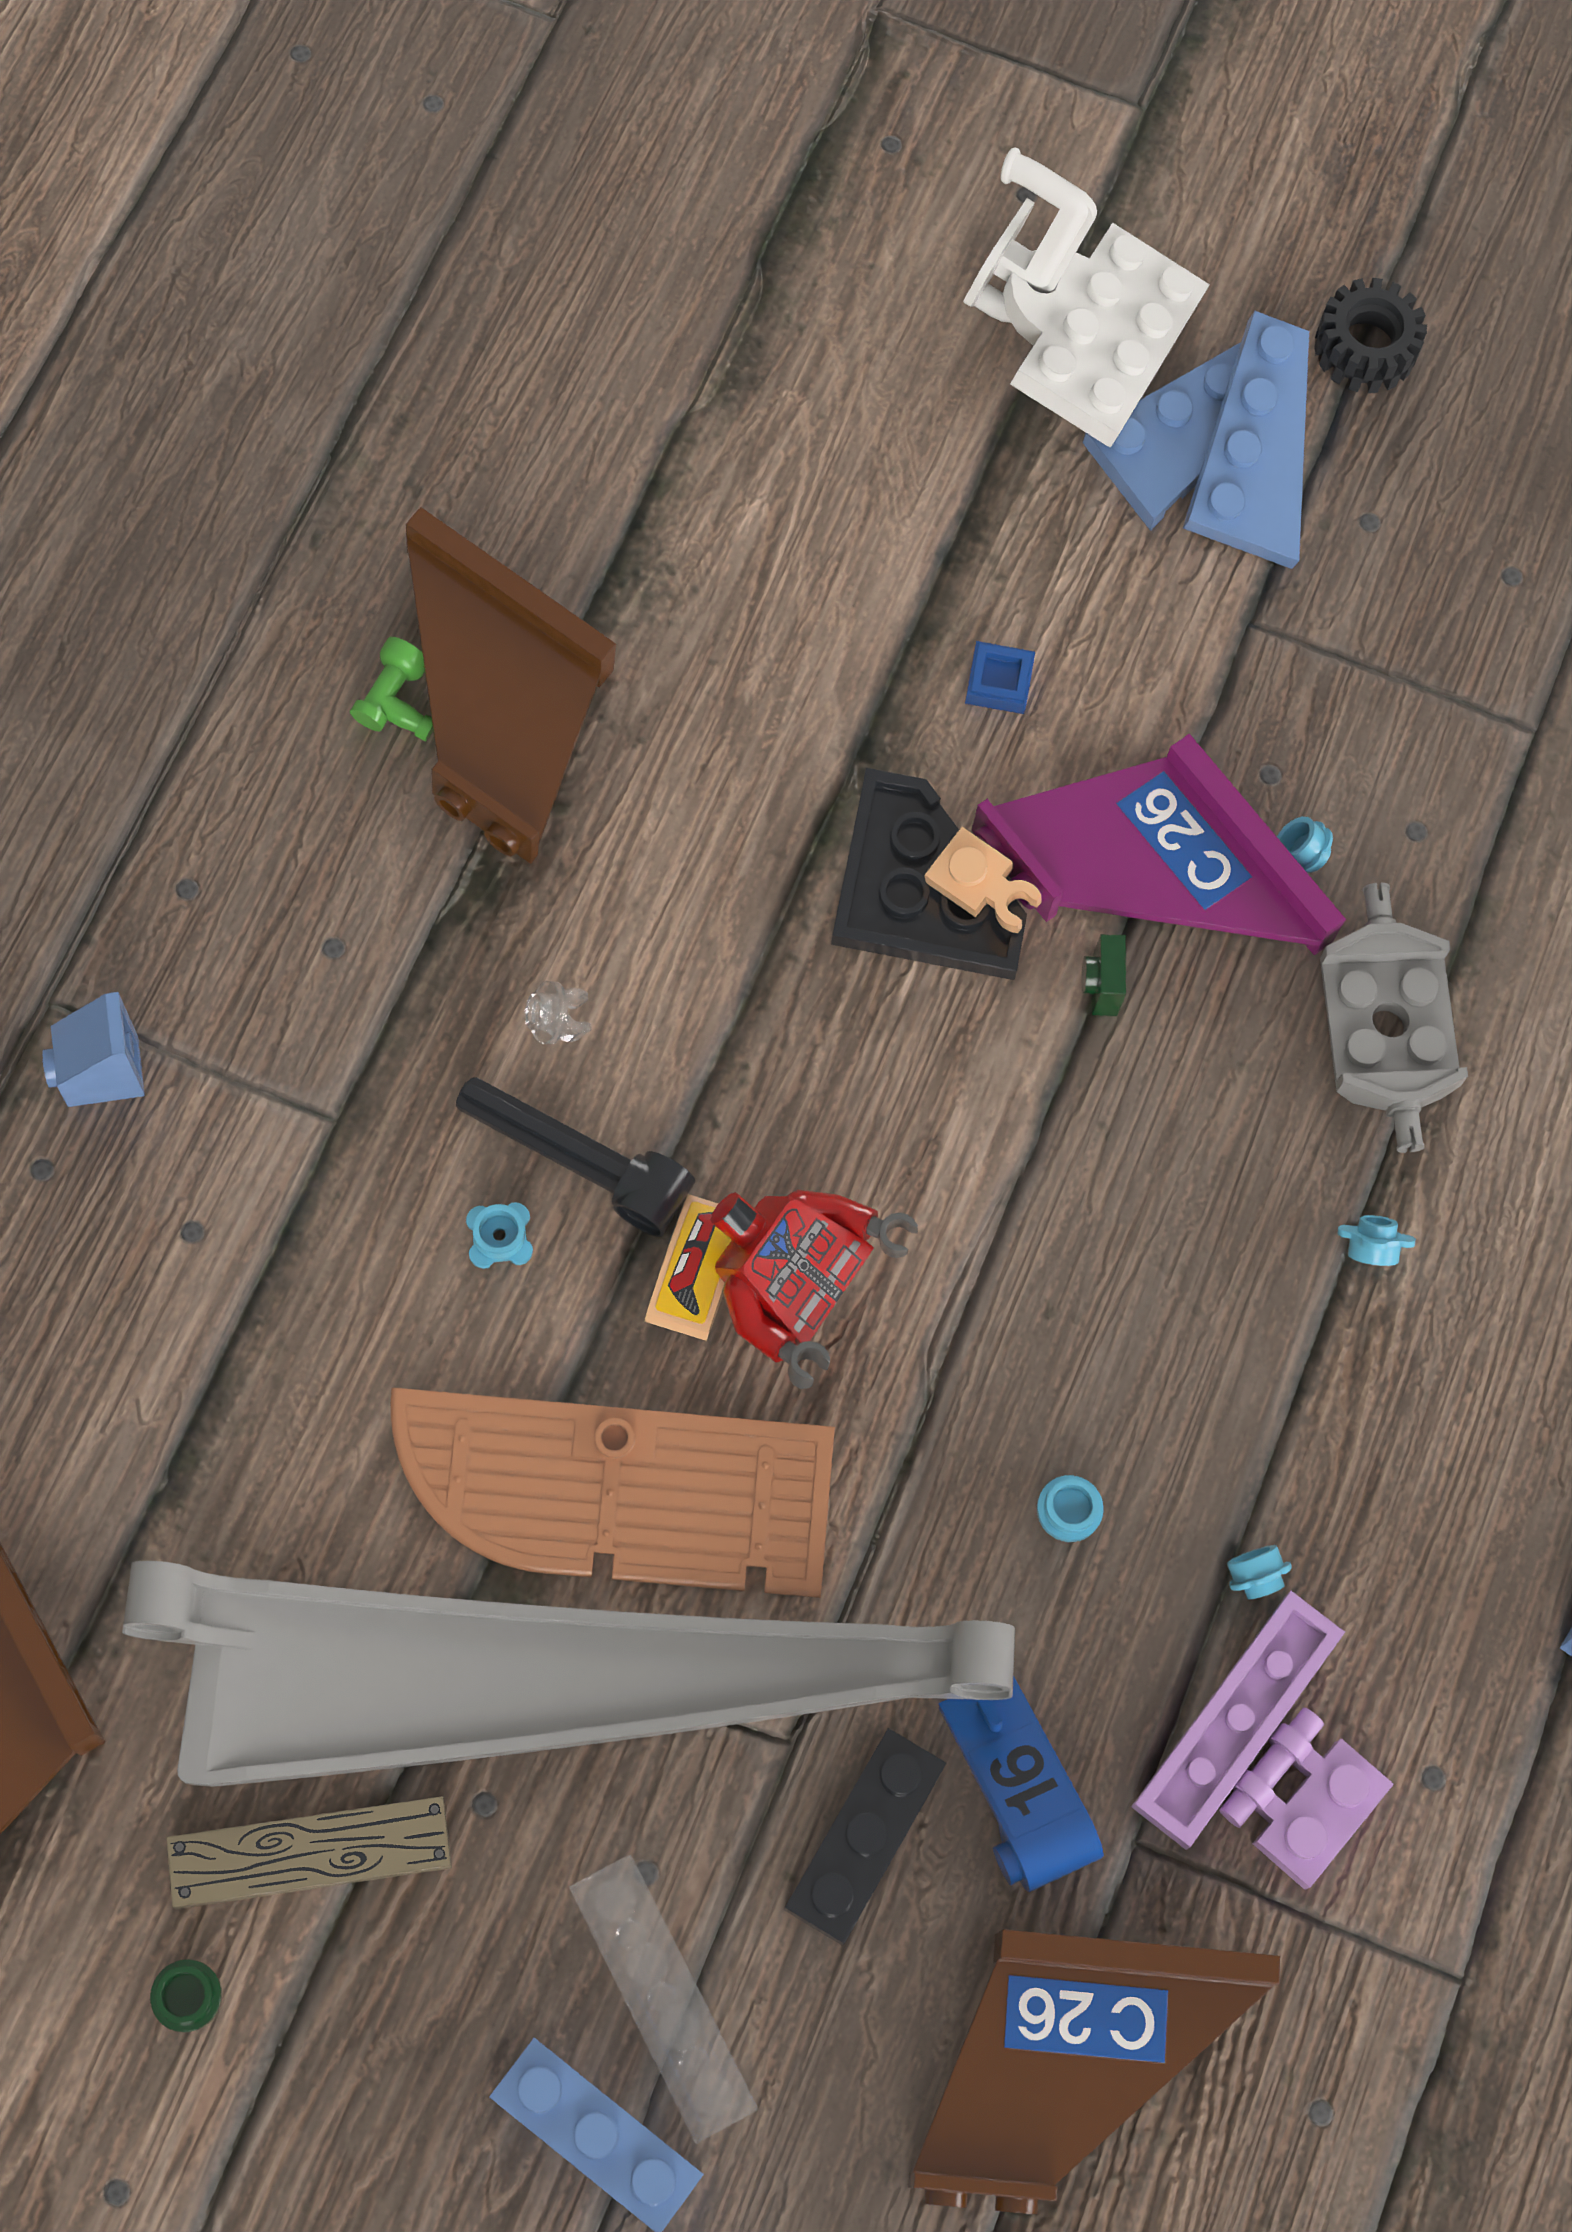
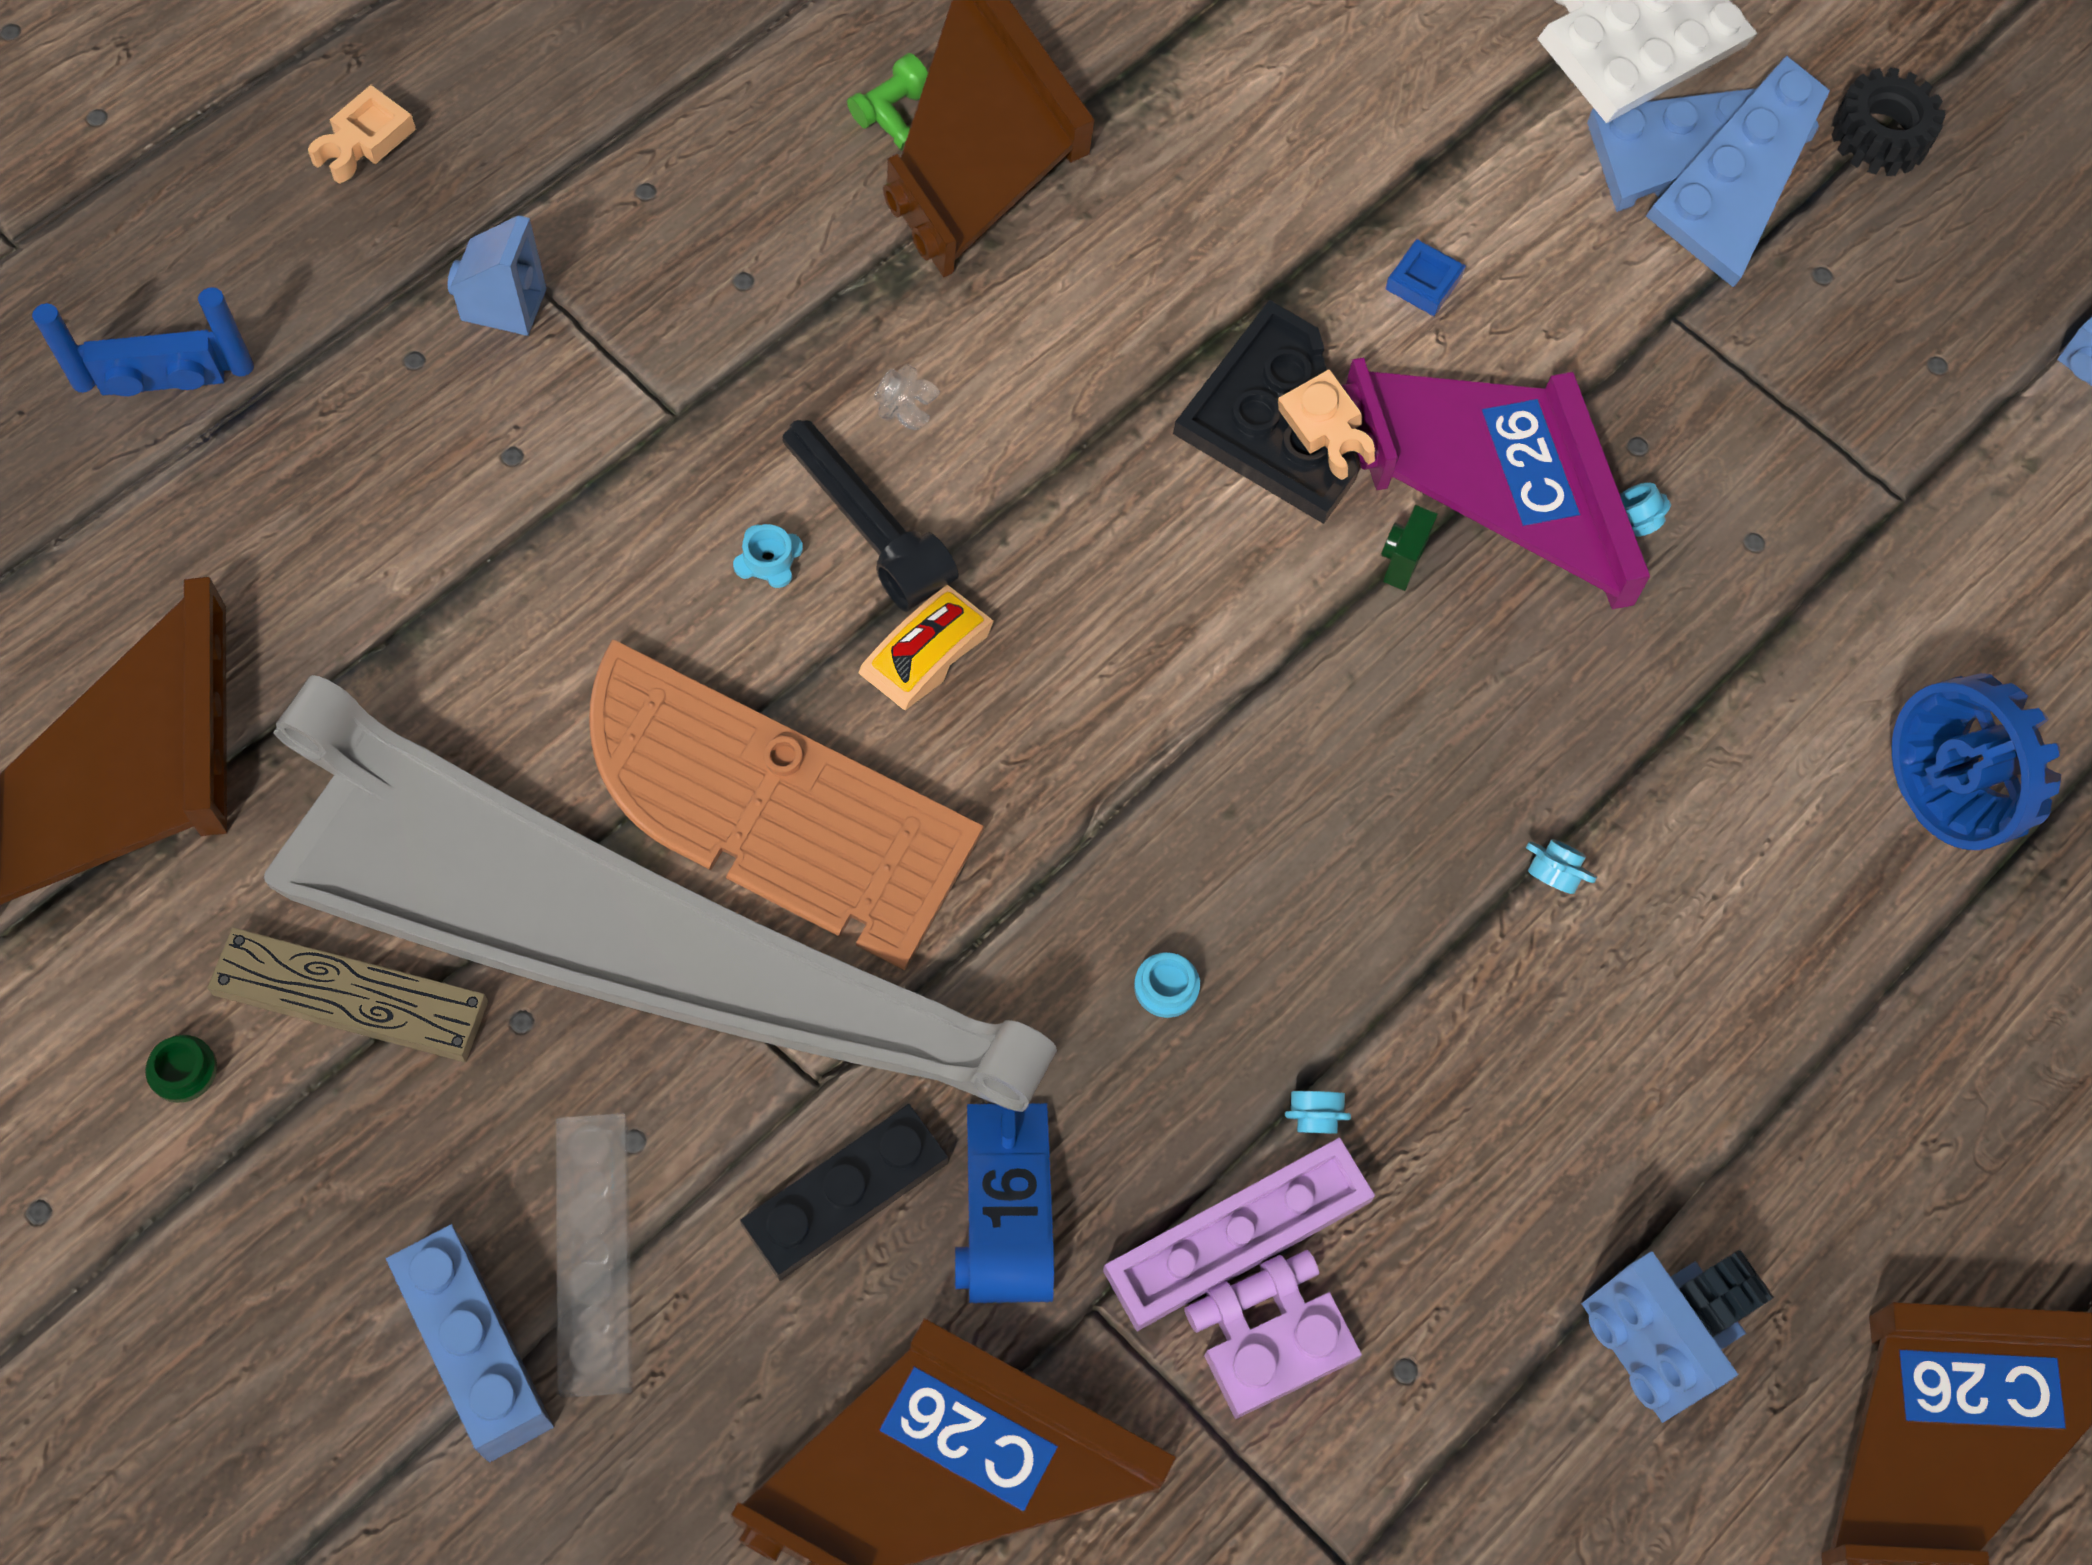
camera: 25 degrees right, 5 degrees down
red torso [710,1190,918,1389] -> none
light grey plate [1320,882,1468,1153] -> none

